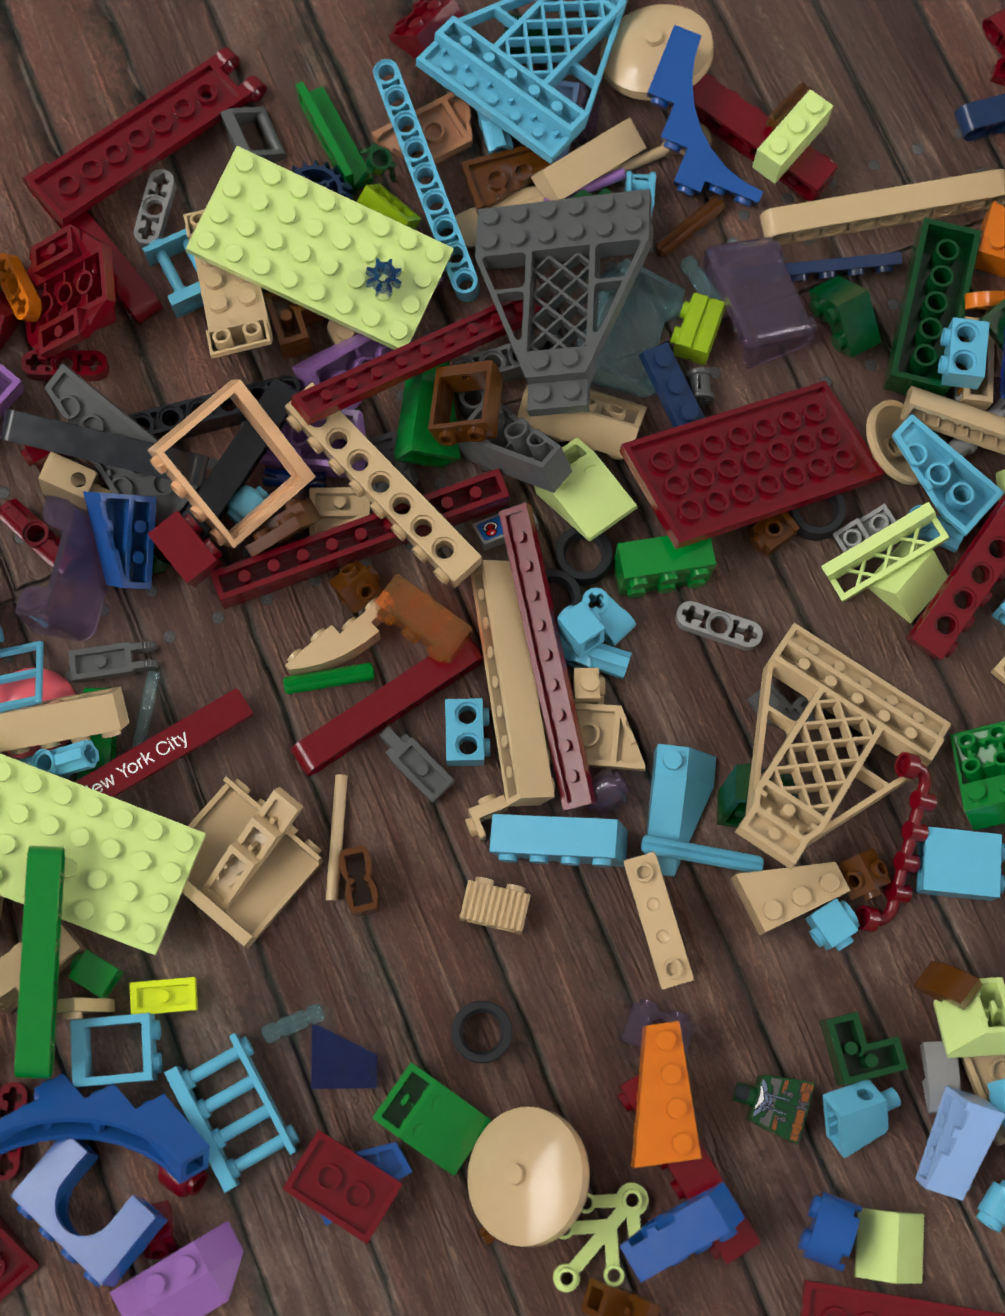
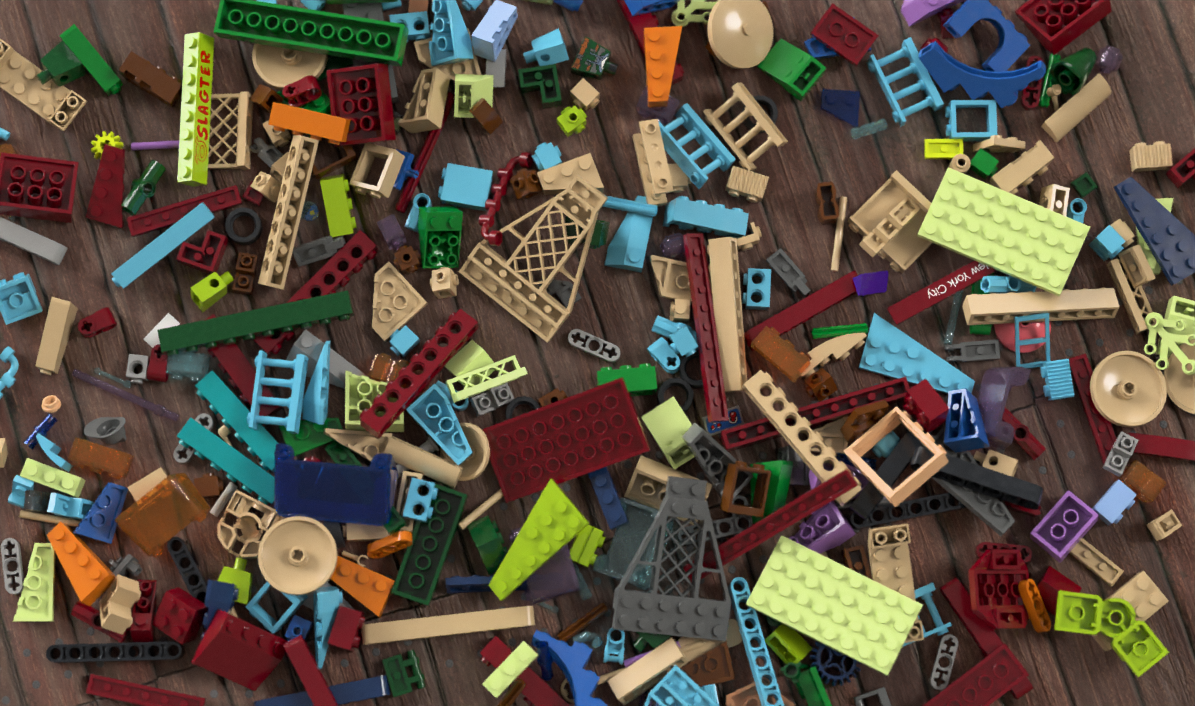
camera: 175 degrees left, 5 degrees up
green beam [14,846,65,1079] -> none
gear [365,258,402,297] -> none
dark grey bush [686,367,715,405] -> none
none -> dark green plate [382,650,426,698]
none -> tan brick [430,267,459,299]
none -> tan bar [458,489,504,530]
none -> lime wing [488,479,589,600]
none -> clear blue pin [536,641,554,680]
none -> lime brick [557,105,587,137]
none -> tan brick [570,78,600,111]
none -> clear light blue arm [573,631,603,648]
none -> medium azure fence [659,103,736,189]
none -> tan brick [668,164,691,193]
none -> tan fence [703,83,788,171]
none -> dark purple slope [853,270,888,296]
none -> medium azure wing [858,313,975,394]
none -> tan brick [949,154,971,174]

